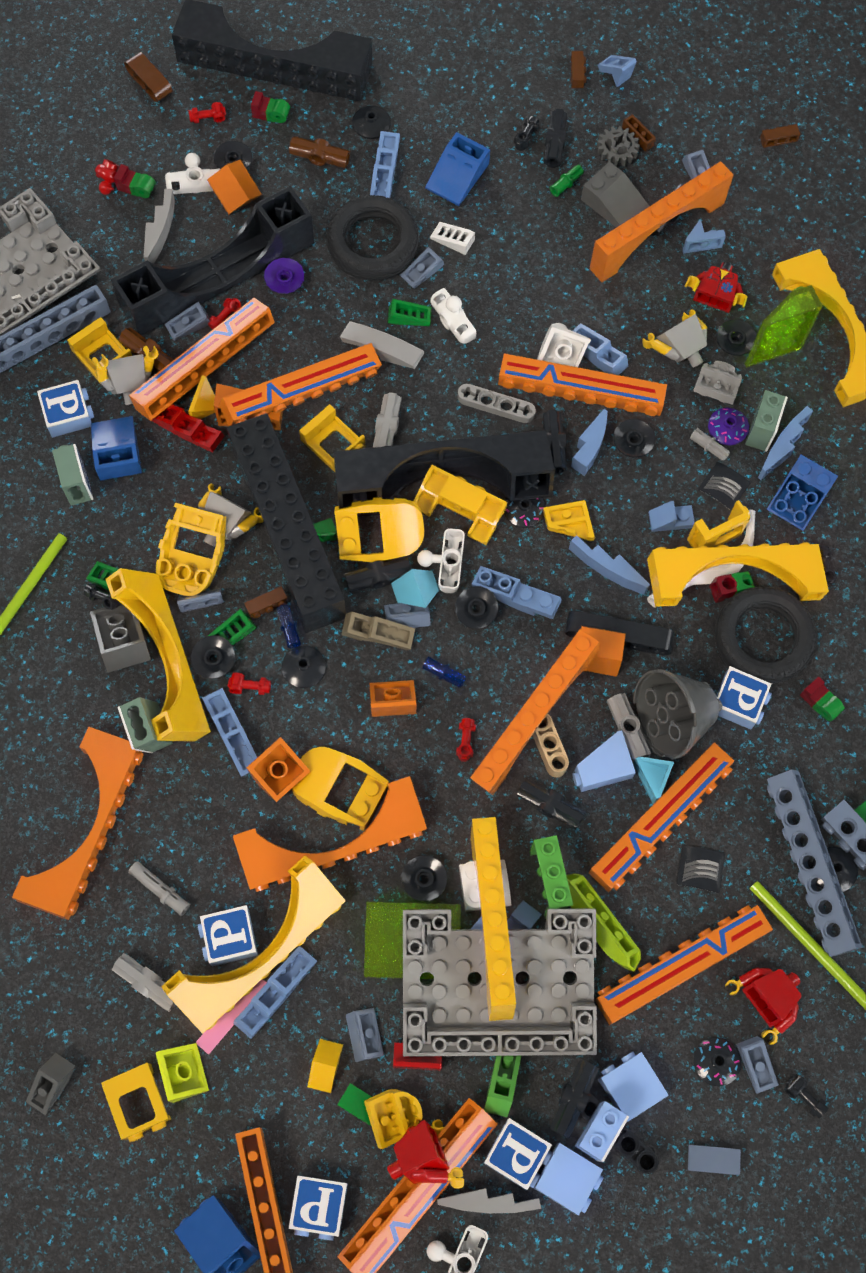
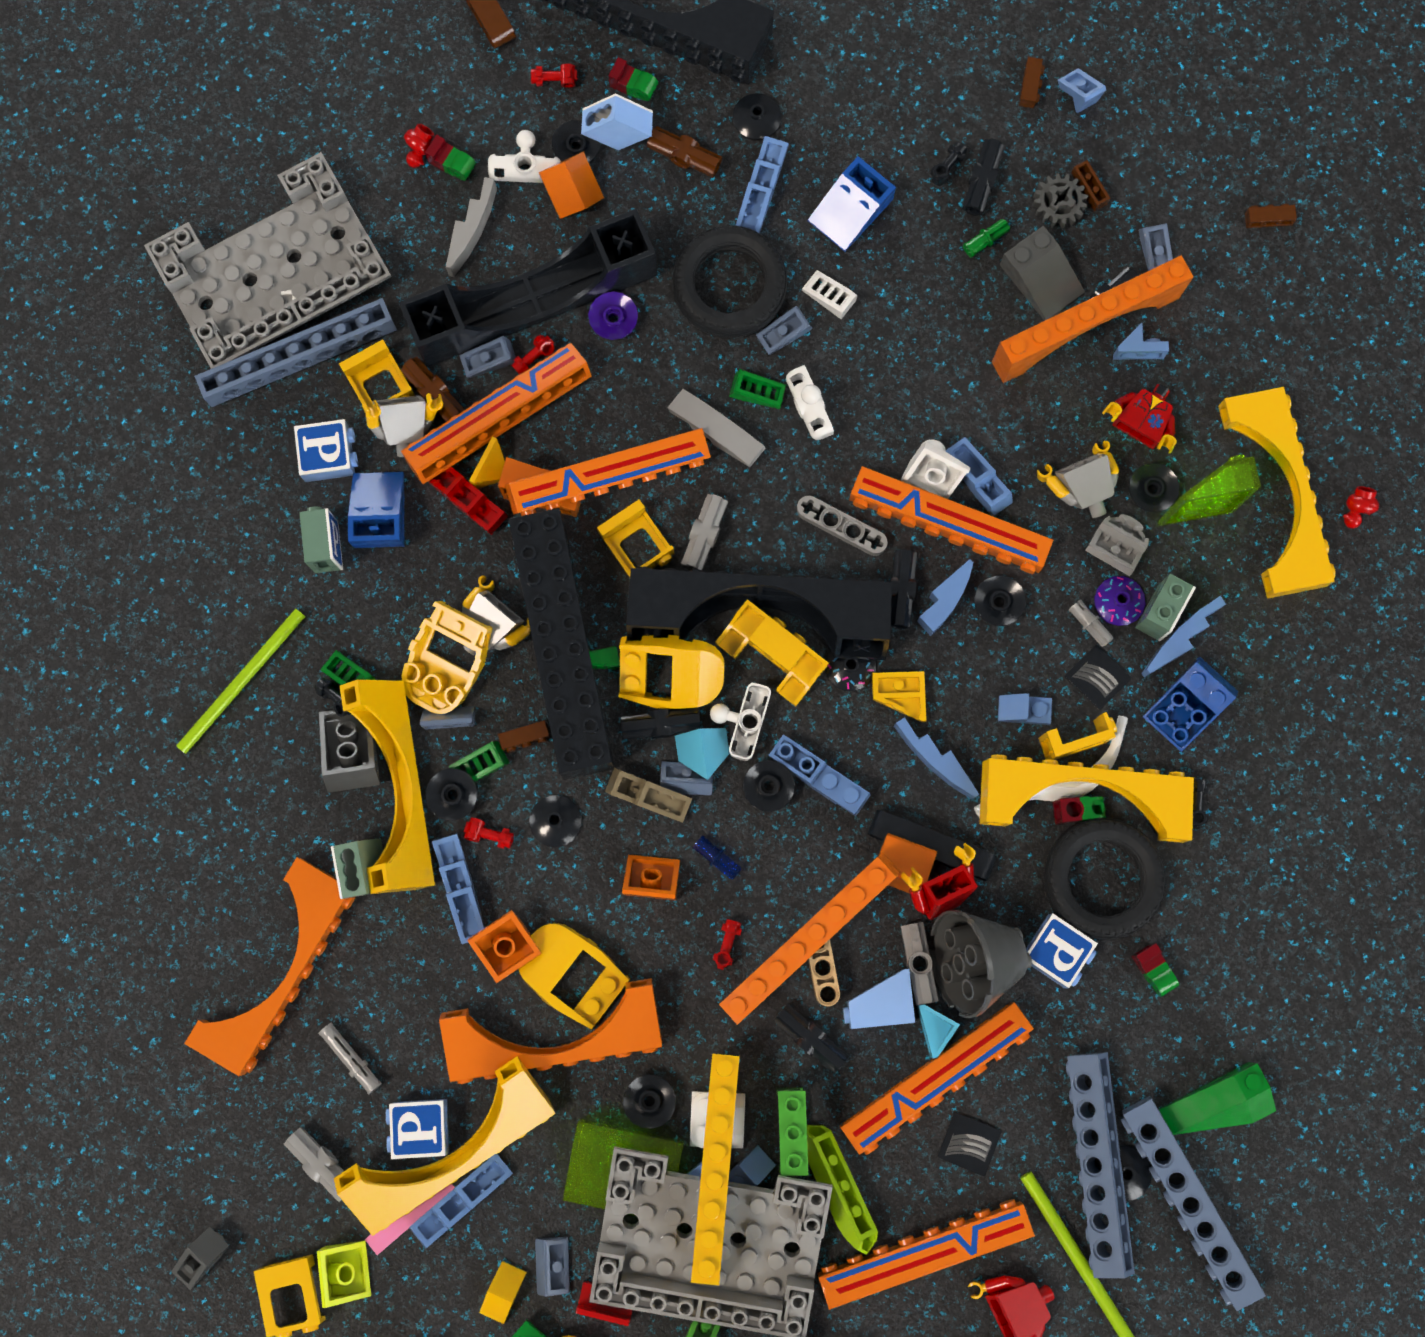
camera: 15 degrees right, 10 degrees up
clear blue axle [277,605,301,648] -> none
none -> light blue piece [581,93,653,150]
none -> red torso [901,843,978,920]

